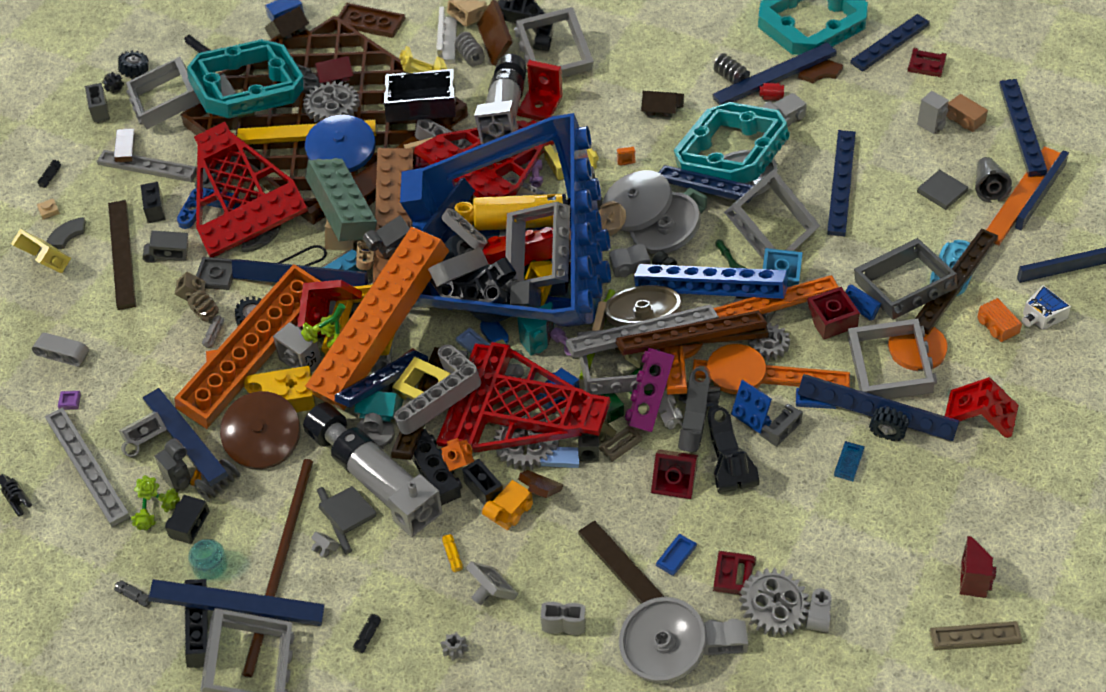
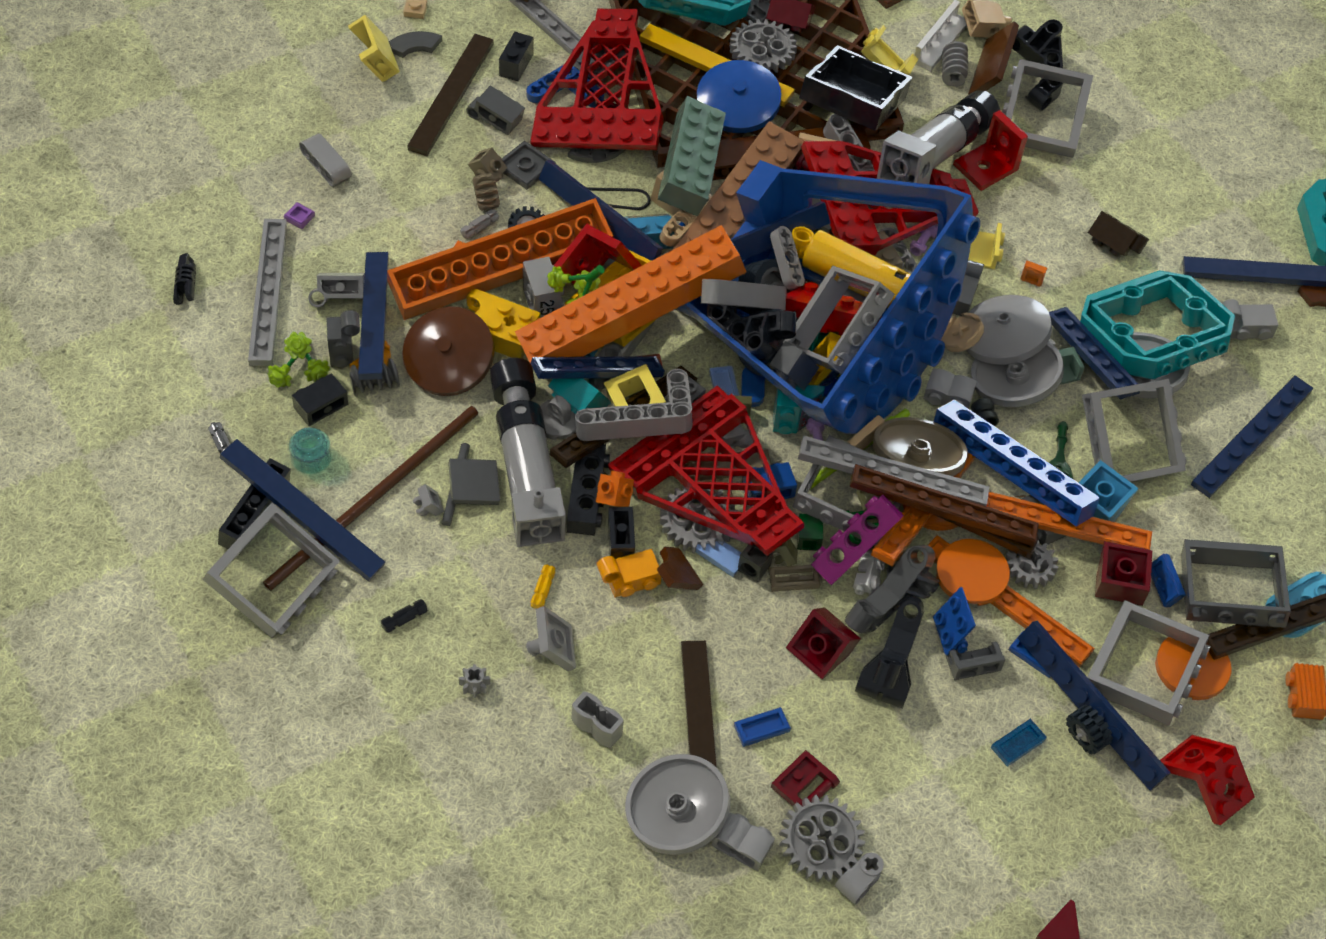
camera: 25 degrees right, 5 degrees up
dark grey hinge [363,215,410,259] -> none
flat silver piece [713,53,750,84] -> none
red brick [759,83,784,100] -> none

